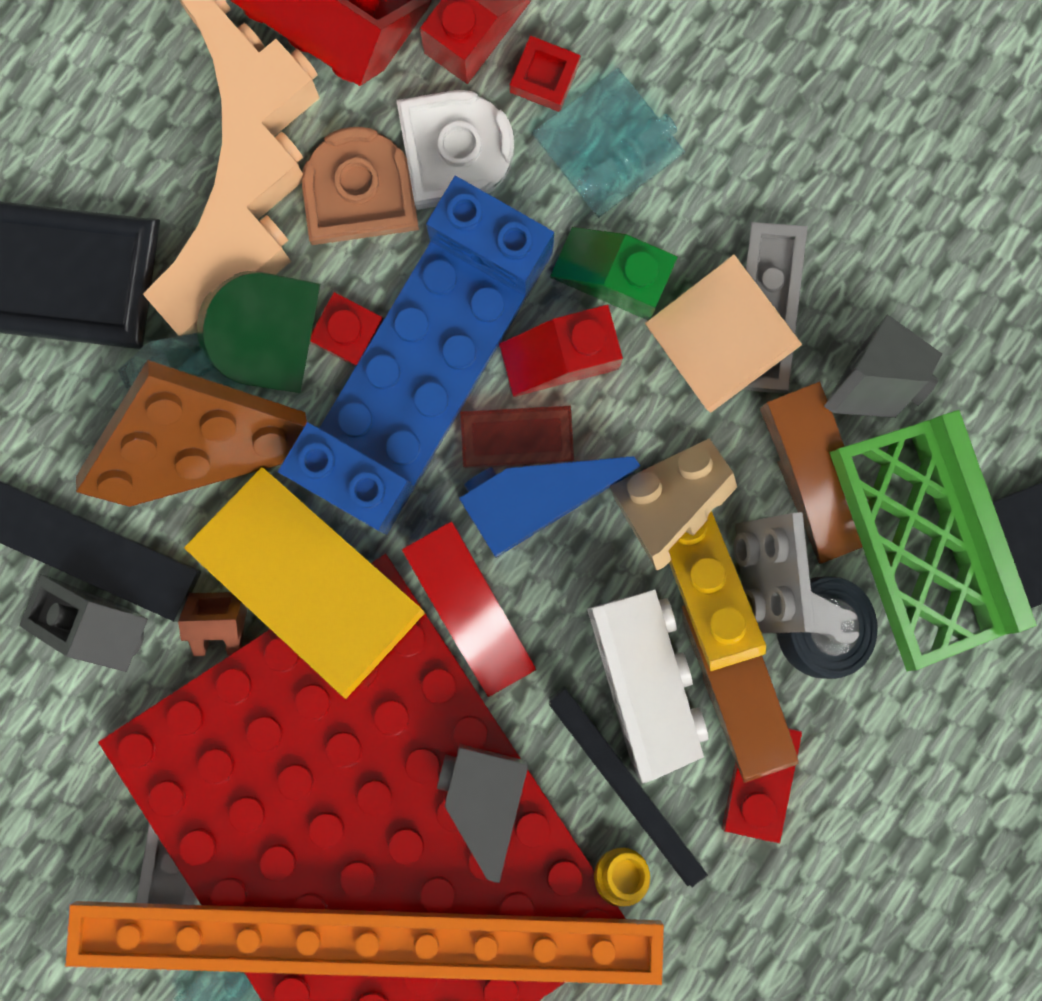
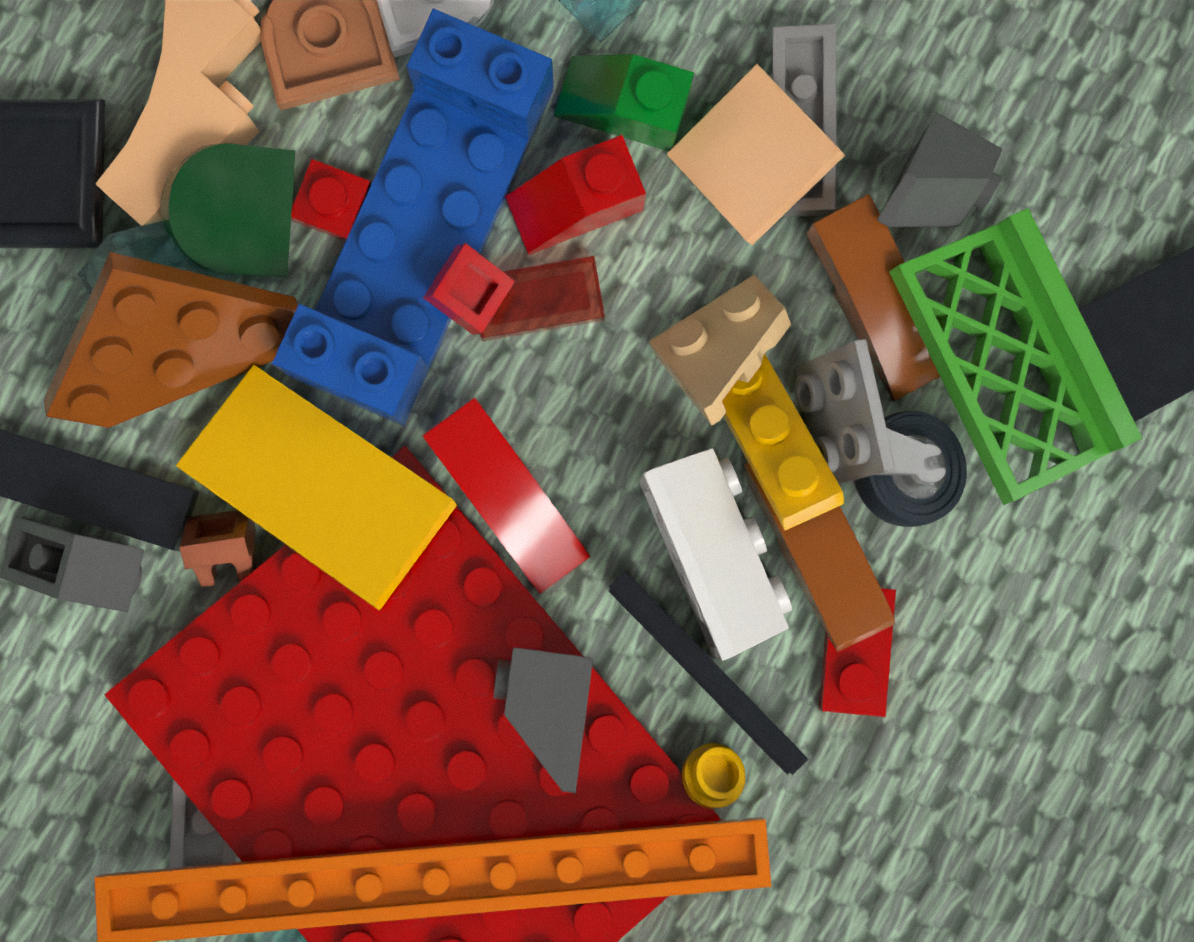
camera: 15 degrees left, 0 degrees up
blue slope [459,456,640,558] -> none
none -> red plate [423,243,515,335]

